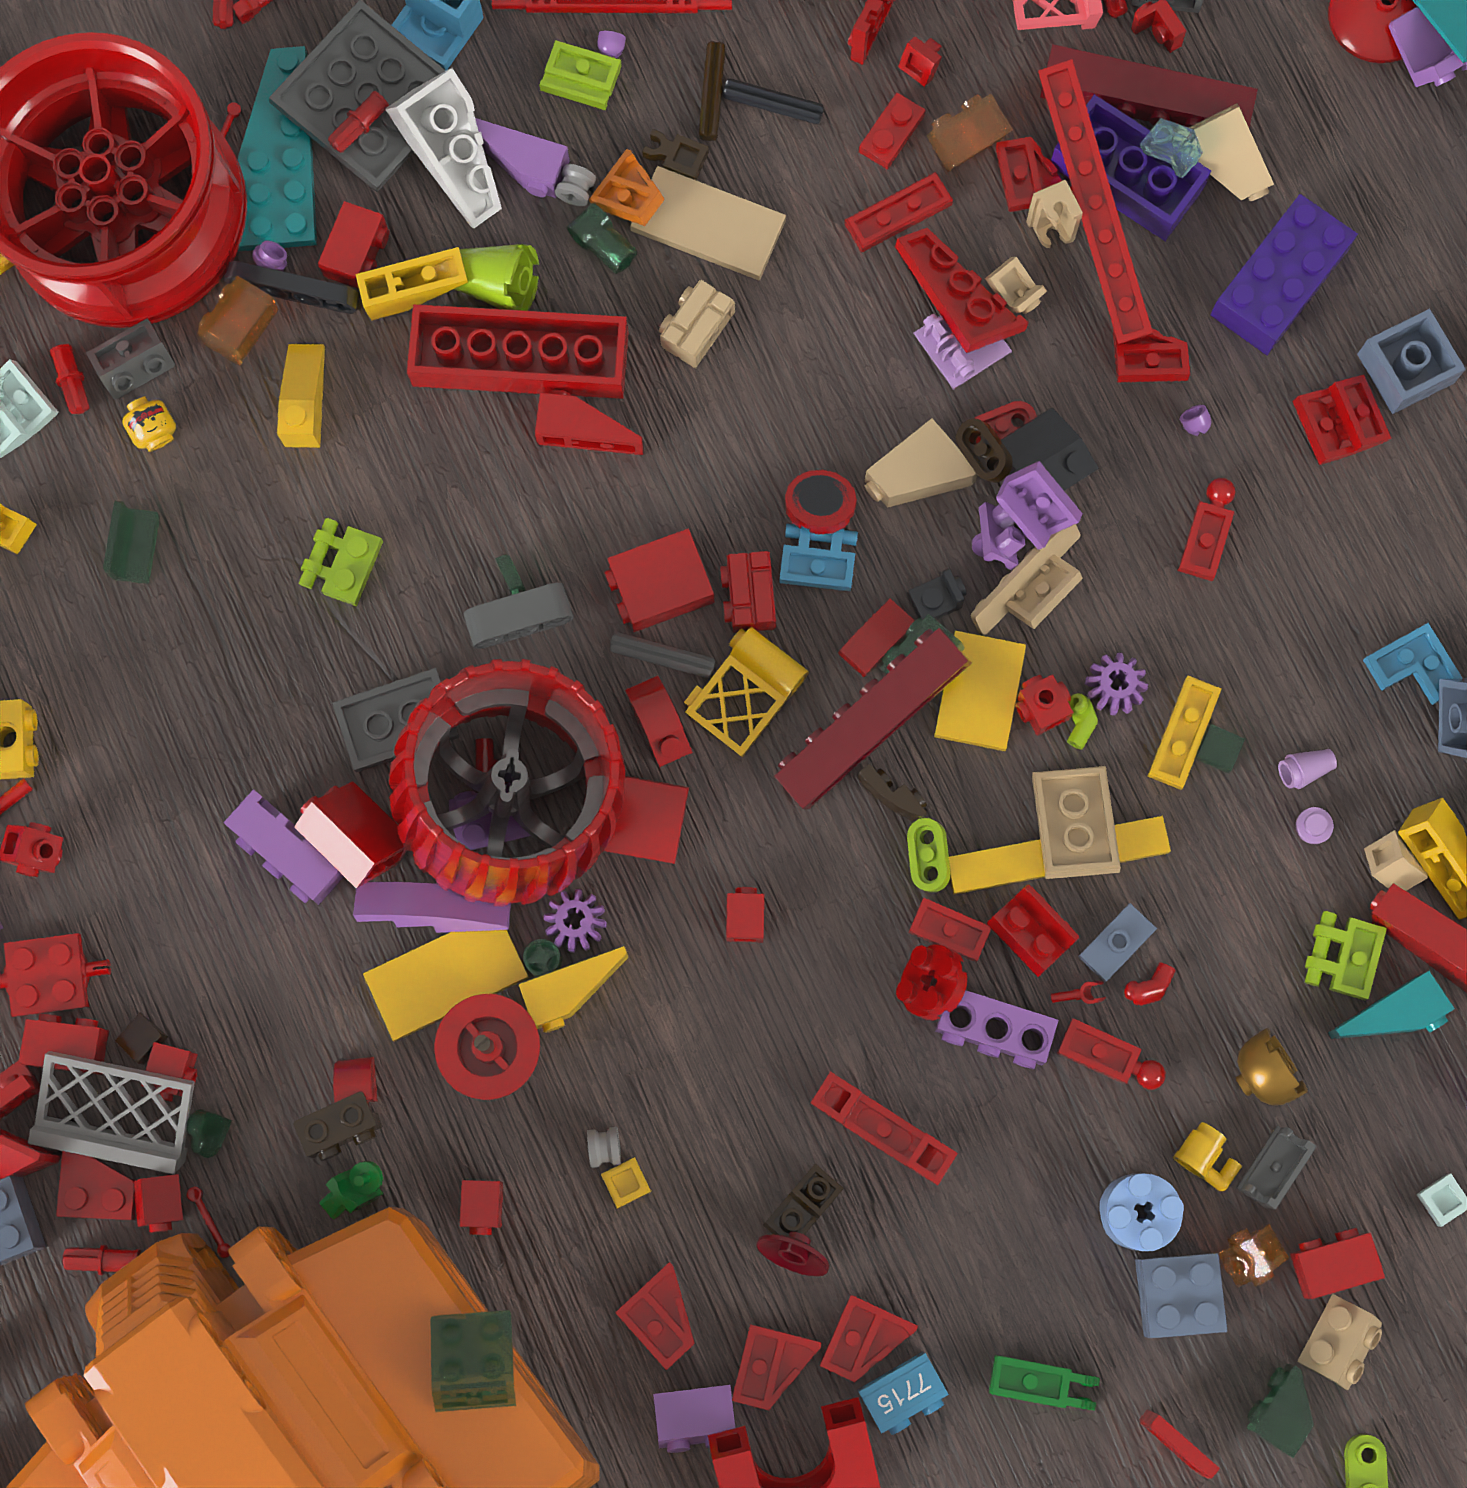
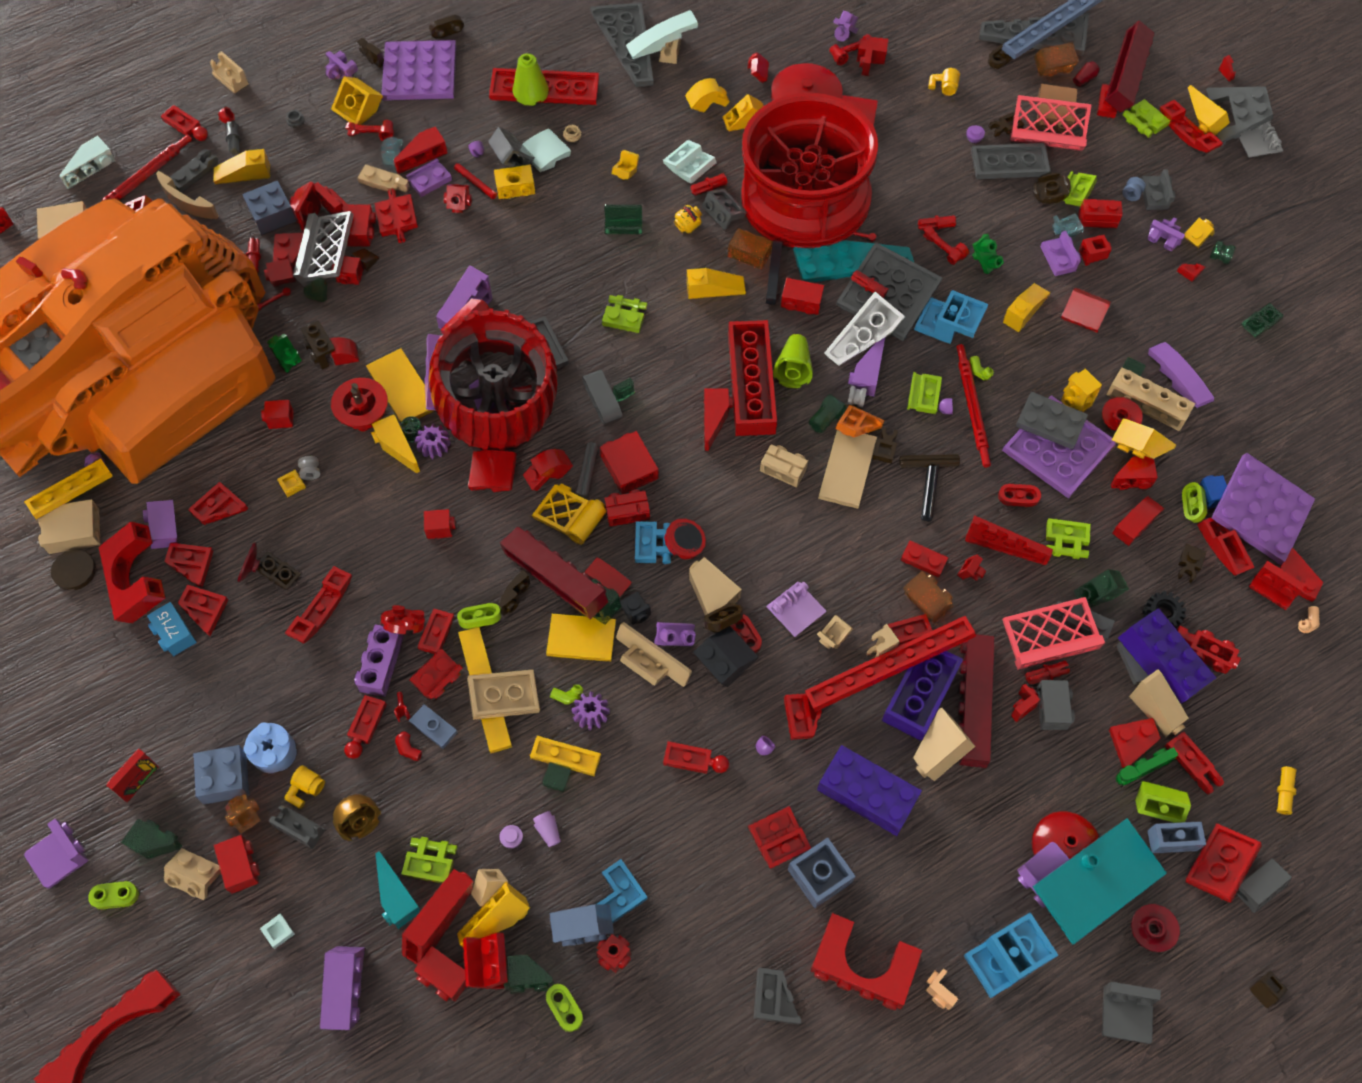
camera: 80 degrees right, 15 degrees down
medium lavender plate [252,241,287,271] -> none
yellow slope [355,247,468,321] -> none
clear green bracket [430,1310,516,1412] -> none
red tile [844,172,953,253] -> none
red wing [895,228,1029,353] -> none
green hinge [988,1355,1100,1411] -> none
medium lavender bracket [996,461,1083,550] -> none
red brick [1015,674,1074,736] -> none
clear light blue bracket [1140,118,1203,178] -> none

